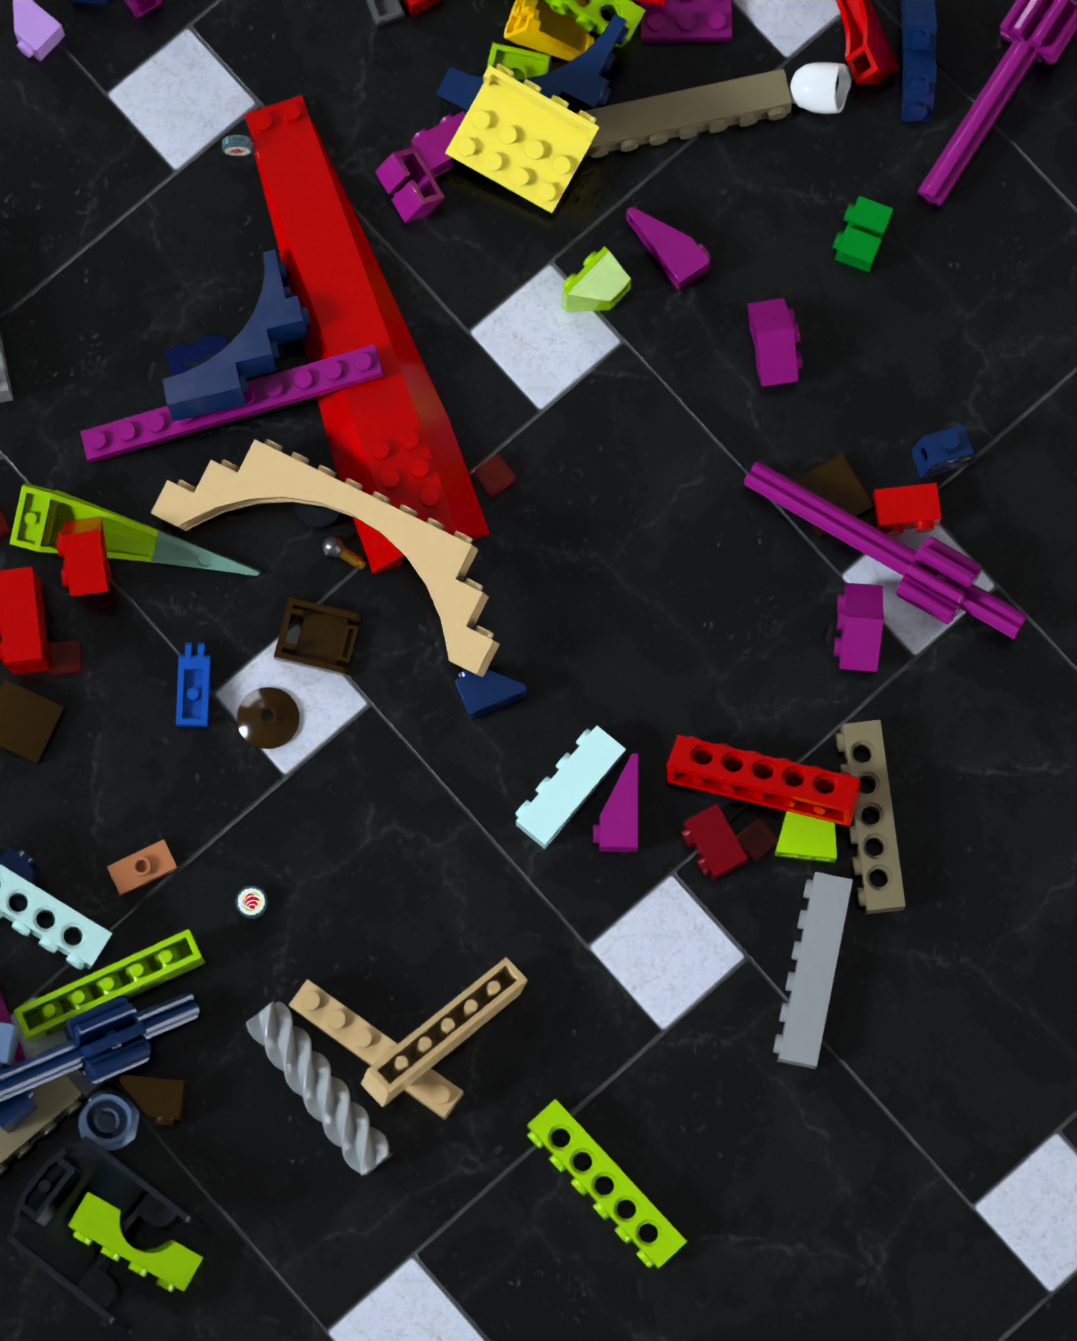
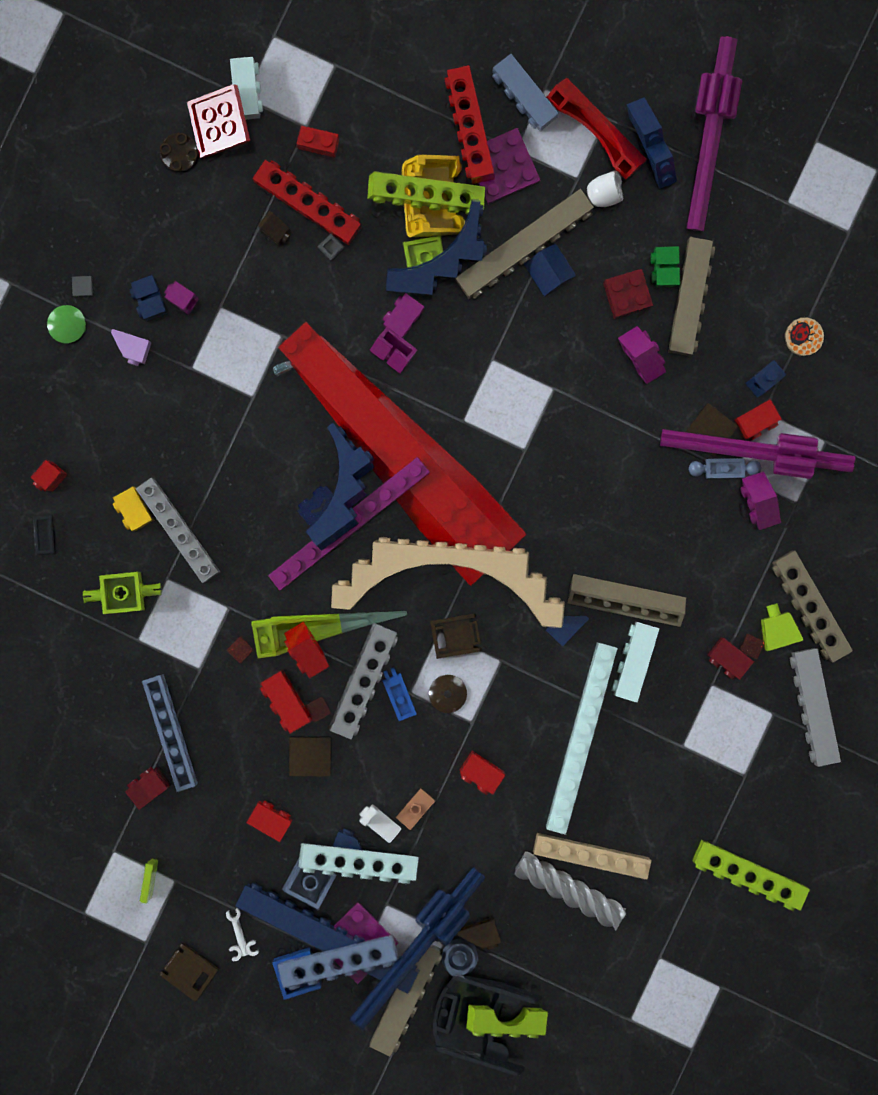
camera: 25 degrees left, 10 degrees up
lime brick [14,929,206,1044] -> none
tile [236,886,268,919] -> none
piece [323,535,367,570] -> none
tan brick [361,957,528,1107] -> none
light yellow bracket [445,64,599,214] -> none
clear red tile [473,454,516,498] -> none
lime slope [562,246,631,312] -> none
magenta slope [593,754,638,852] -> none
magenta slope [626,207,711,291] -> none
red brick [667,735,860,827] -> none
none -> light grey brick [328,622,398,739]
none -> white bracket [359,804,401,843]
none -> red brick [460,751,505,795]
none -> dark blue slope [524,244,576,296]
none -> light aqua brick [546,642,617,835]
none -> dark tan brick [567,574,686,627]
none -> dark red brick [603,269,653,319]
none -> dark tan brick [668,237,715,356]
none -> sand blue plate [689,458,762,478]
none -> tile [785,318,824,356]

